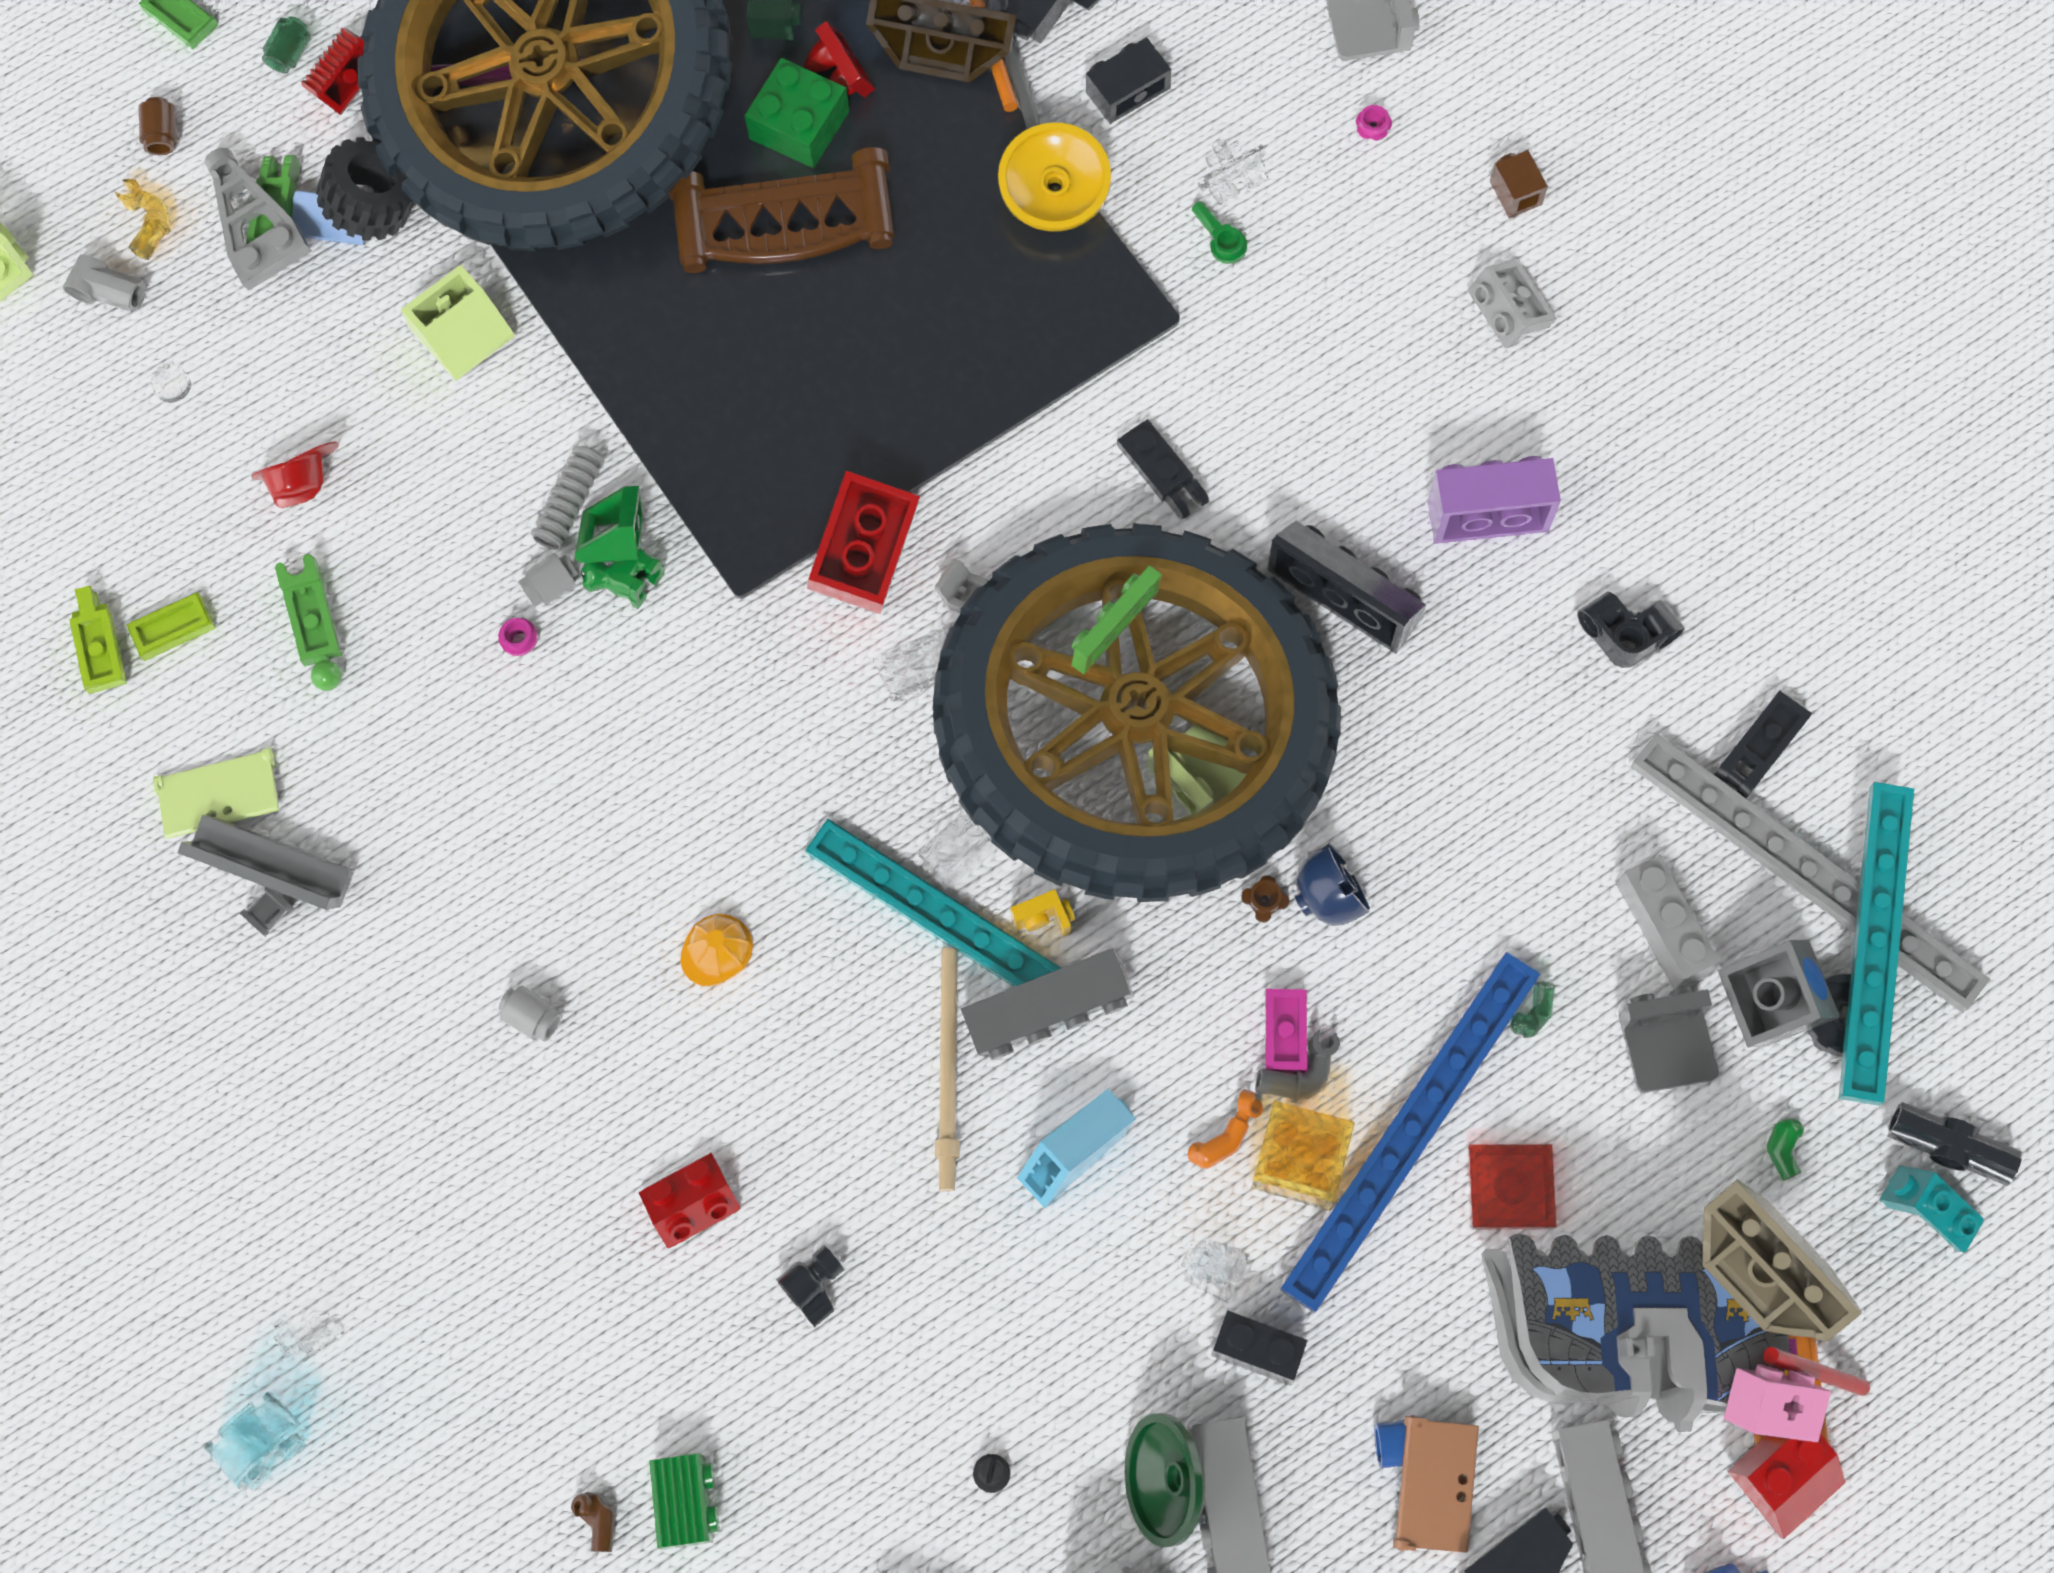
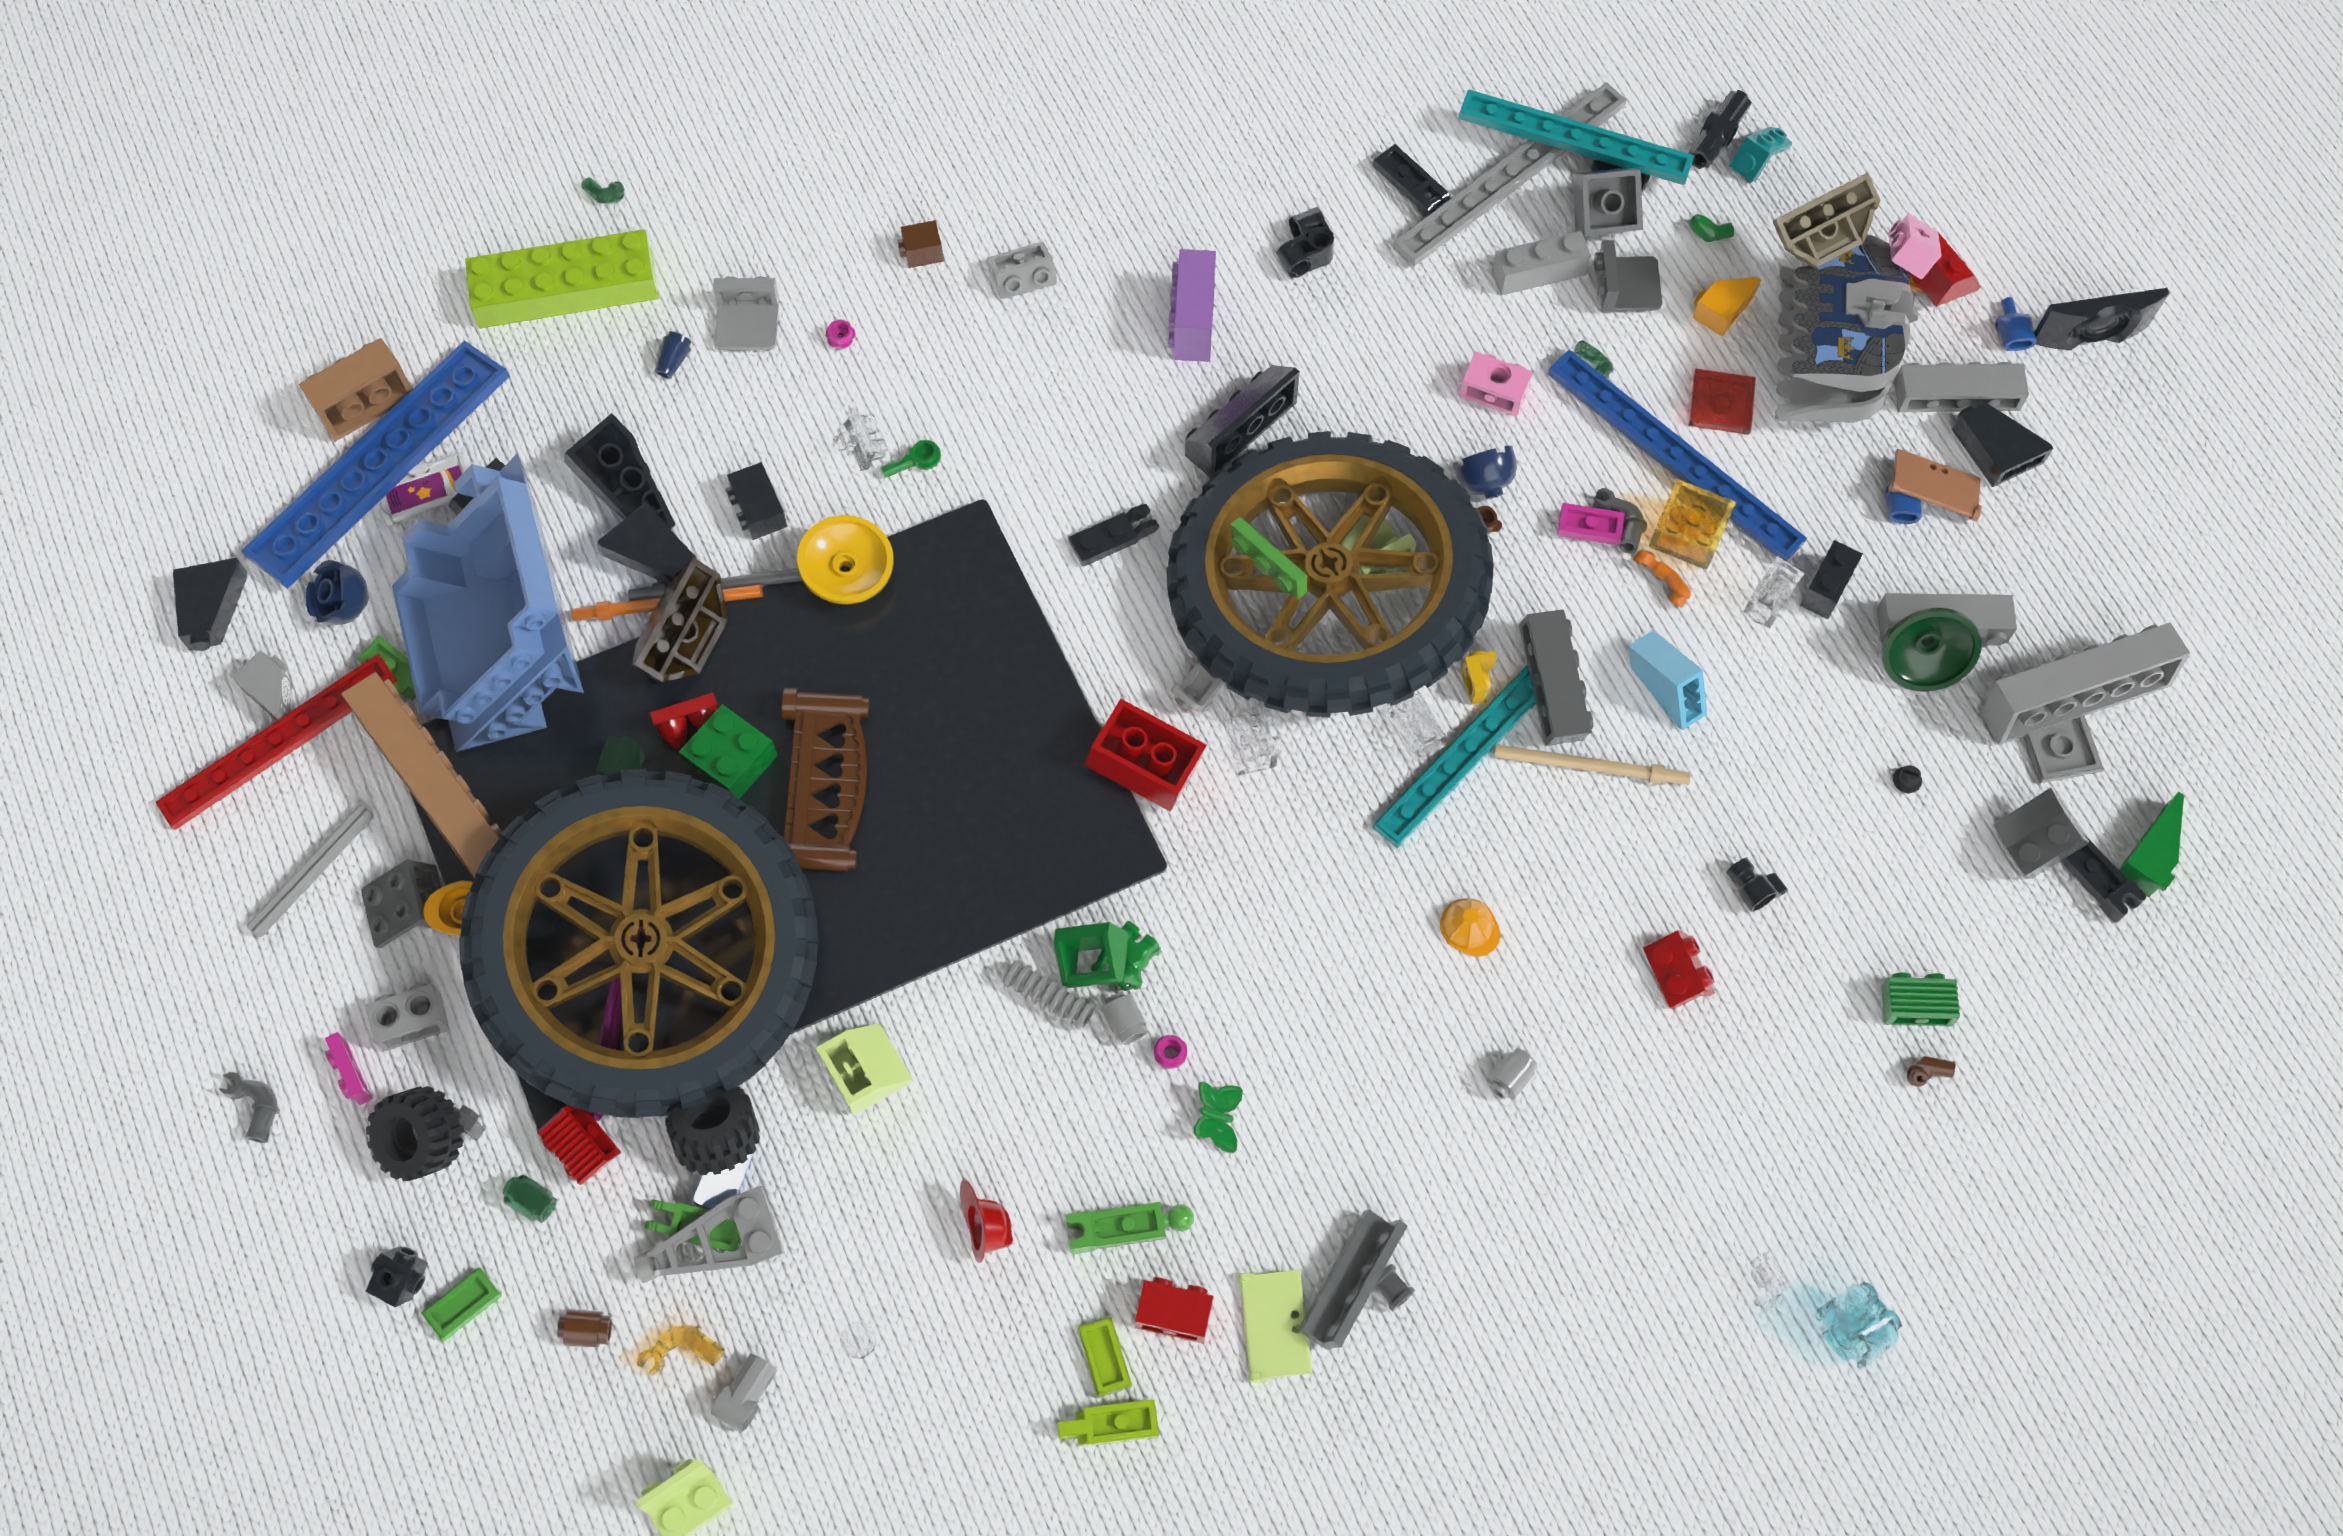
camera: 85 degrees left, 5 degrees down
bar [1763,1347,1870,1396] -> none
none -> red brick [1135,1277,1214,1344]
none -> green piece [1194,1081,1243,1153]
none -> bright pink brick [1460,351,1533,417]
none -> light orange slope [1692,277,1761,337]

